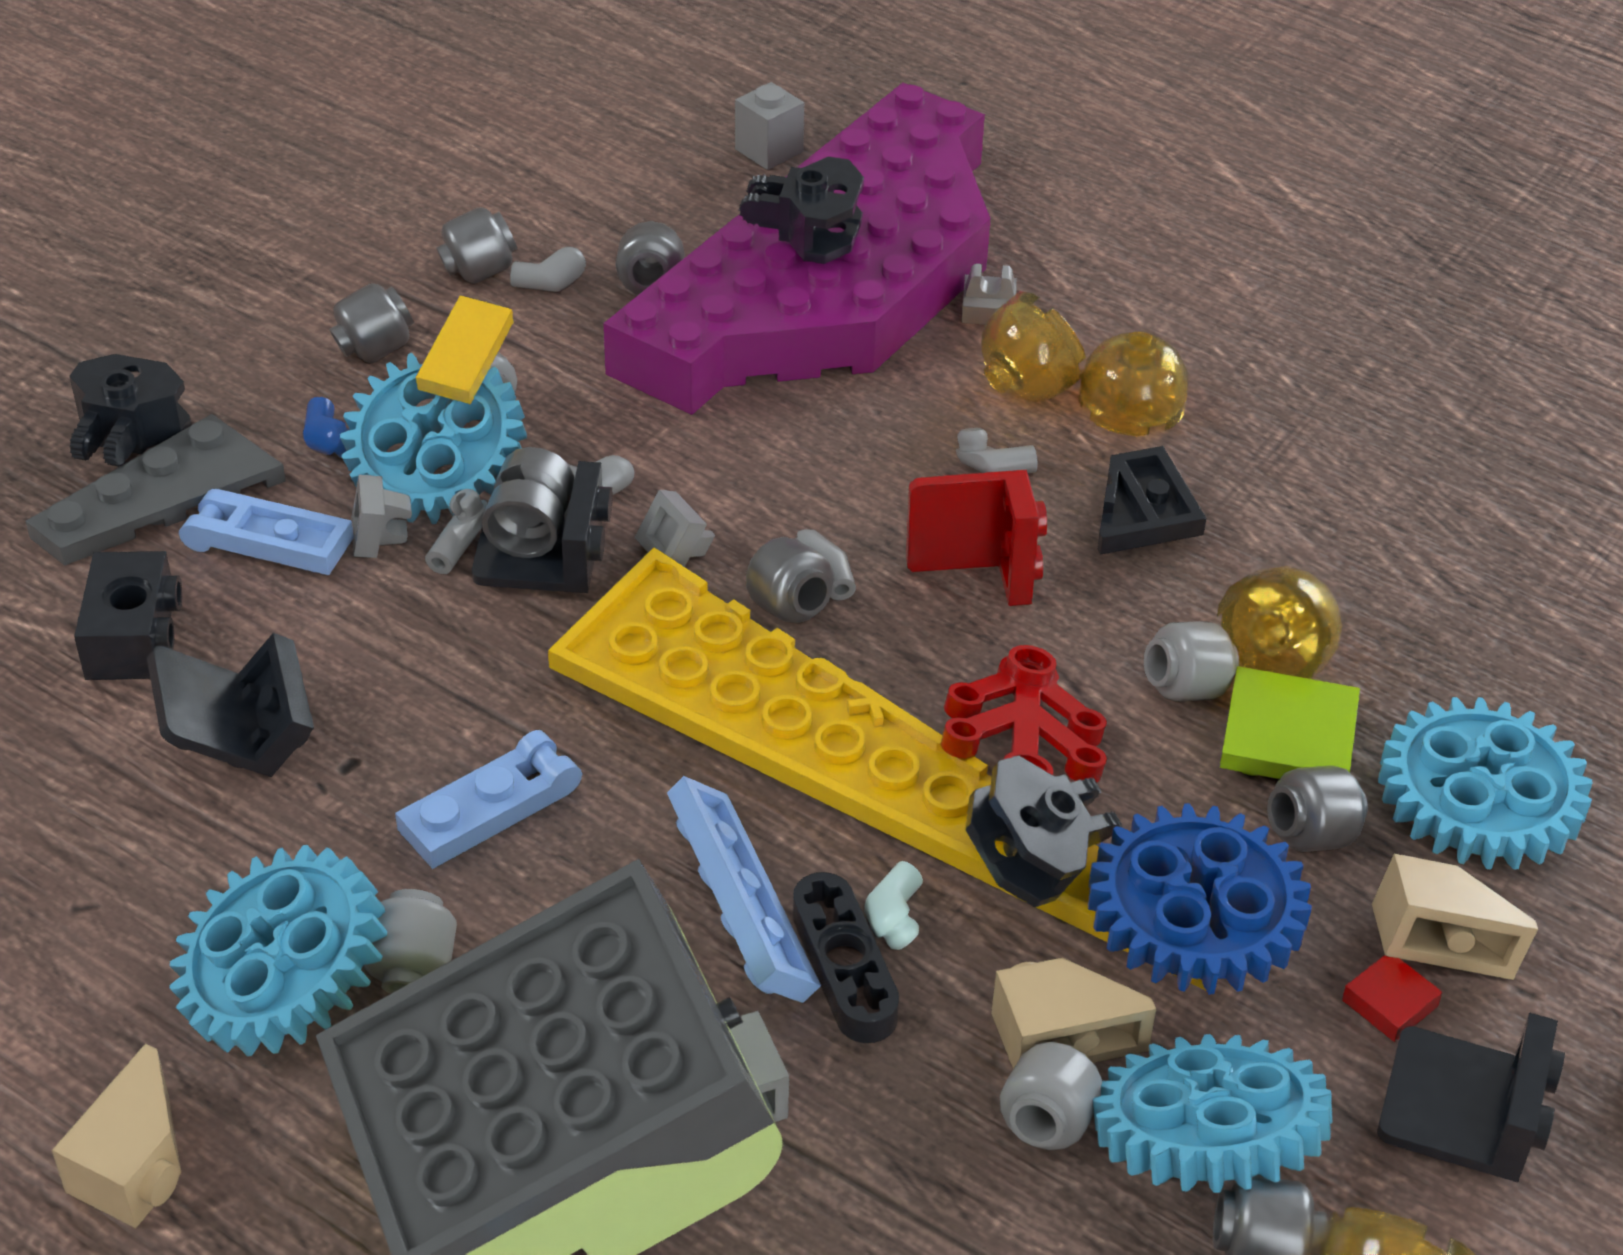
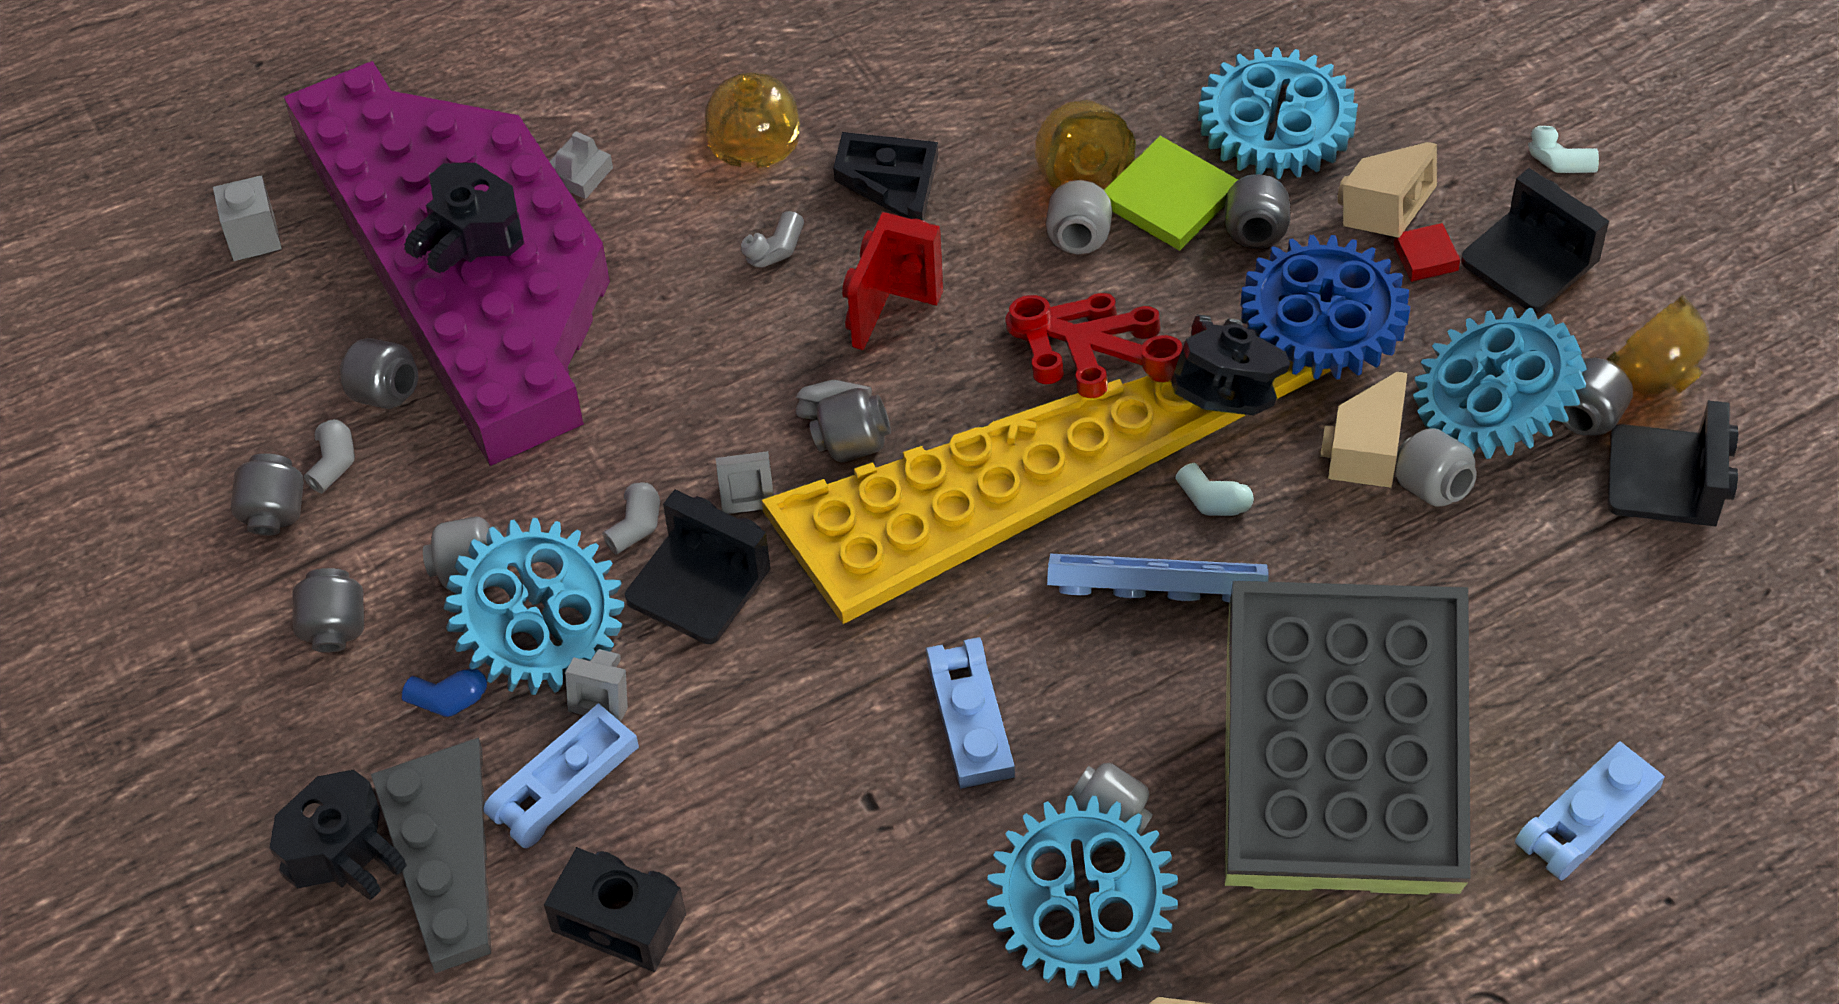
camera: 60 degrees left, 10 degrees up
black bracket [147,633,314,777] -> none
yellow tile [416,295,513,404] -> none
light grey arm [425,489,487,574] -> none
flat silver wheel [482,447,575,558] -> none
black beam [793,872,899,1043] -> none
clear yellow cylinder [981,291,1087,402] -> none

